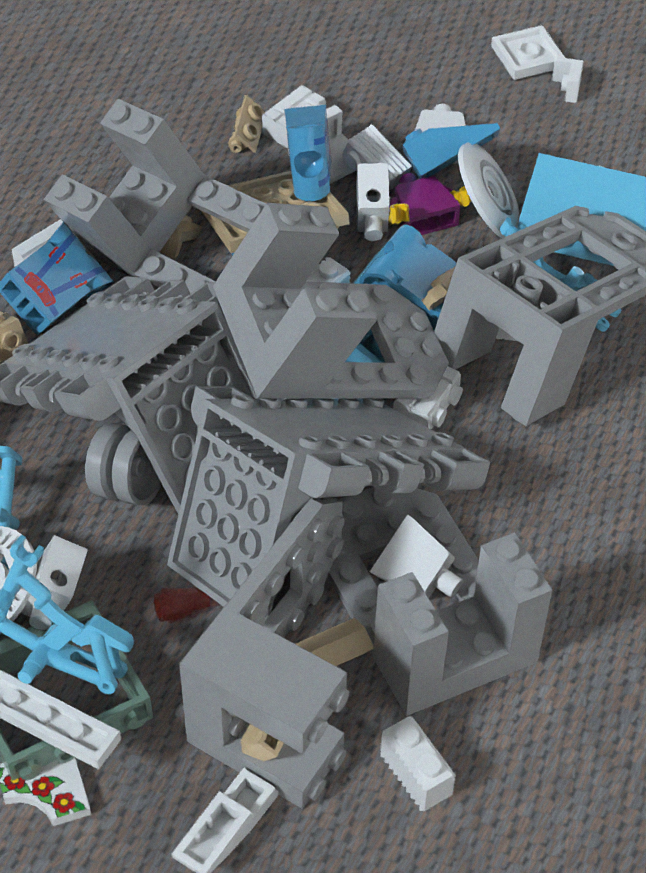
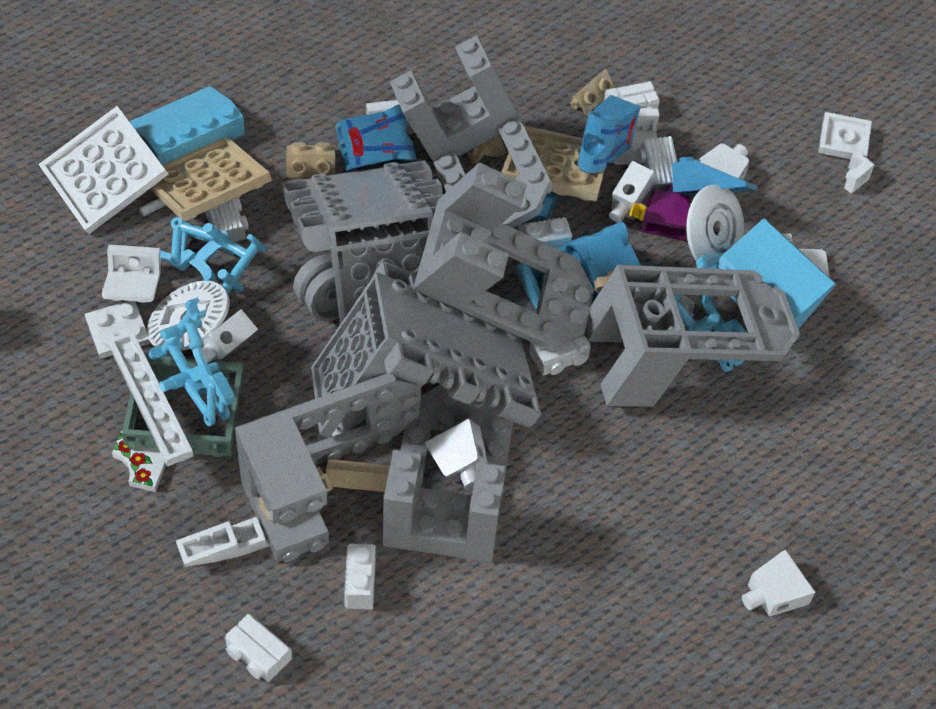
camera: 30 degrees right, 5 degrees up
clear red cone [153,588,210,624] -> none

